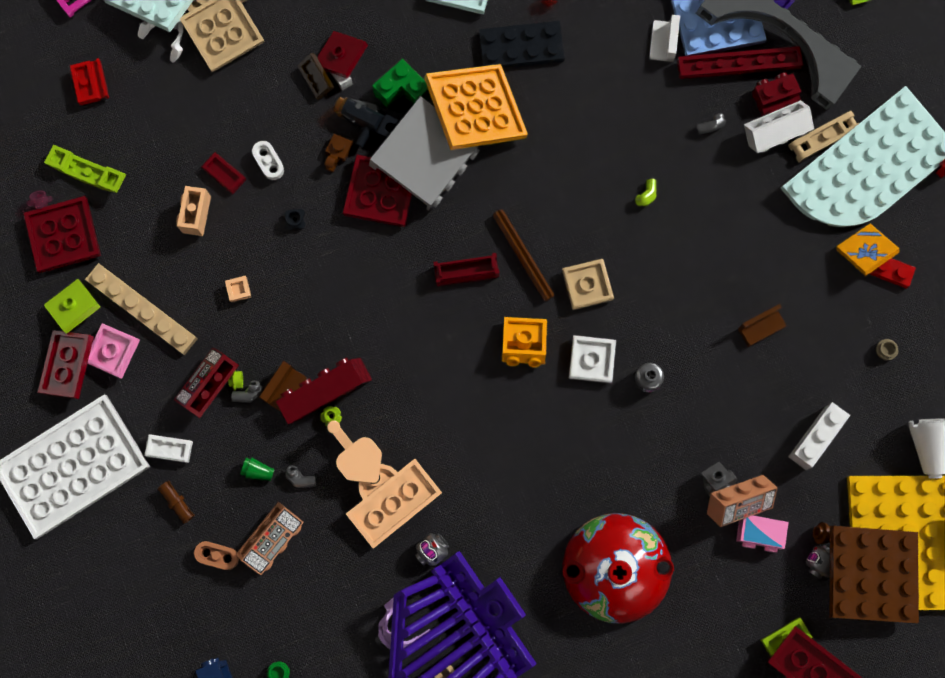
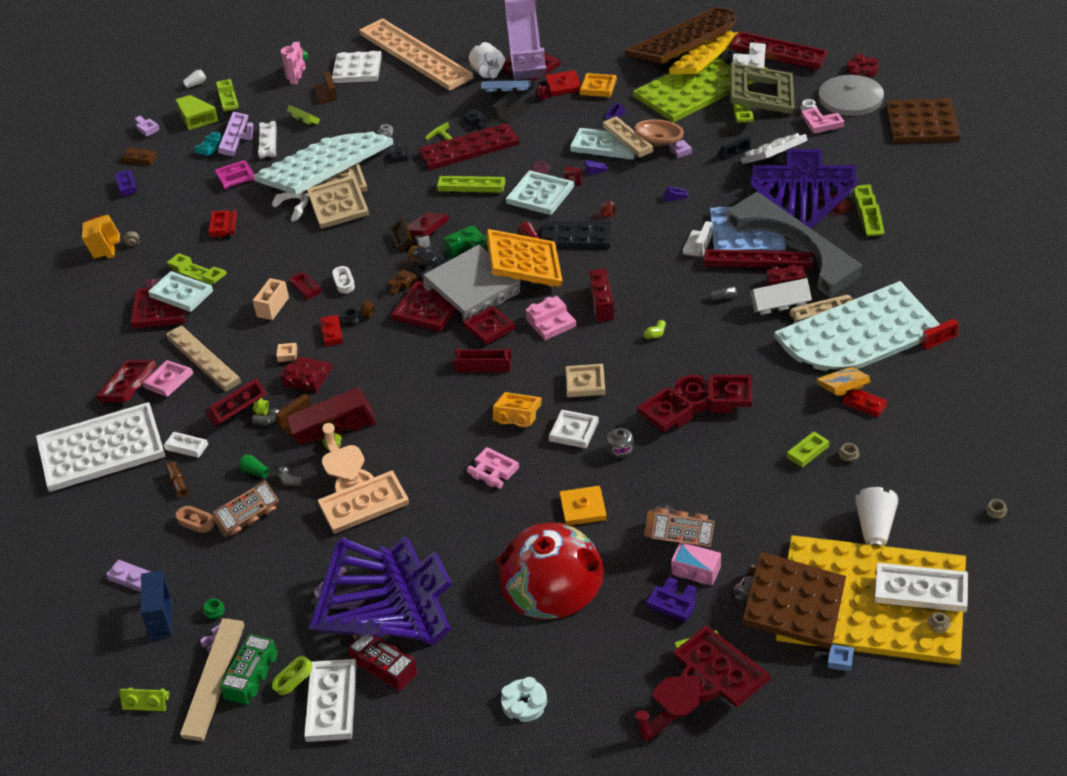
camera: 15 degrees right, 35 degrees down
lime plate [44,279,100,334] -> none
flat silver head [416,533,449,567] -> none
reddish brown axle [493,209,554,301] -> none
reddish brown panel [738,304,787,347] -> none
white brick [788,402,850,470] -> none
none -> lavender plate [106,560,150,592]
none -> light aqua plate [148,271,213,312]
none -> dark red plate [280,356,332,393]
none -> red plate [320,315,343,347]
none -> reddish brown plate [360,300,376,318]
none -> dark red plate [463,306,515,345]
none -> bright pink plate [467,447,519,489]
none -> dark red cone [517,222,540,239]
none -> bright pink plate [526,296,576,340]
none -> light orange plate [560,486,607,526]
none -> dark red brick [589,269,614,322]
none -> dark red plate [637,375,752,432]
none -> dark purple plate [646,577,697,623]
none -> lime plate [787,432,829,468]
none -> medium blue plate [828,645,854,671]

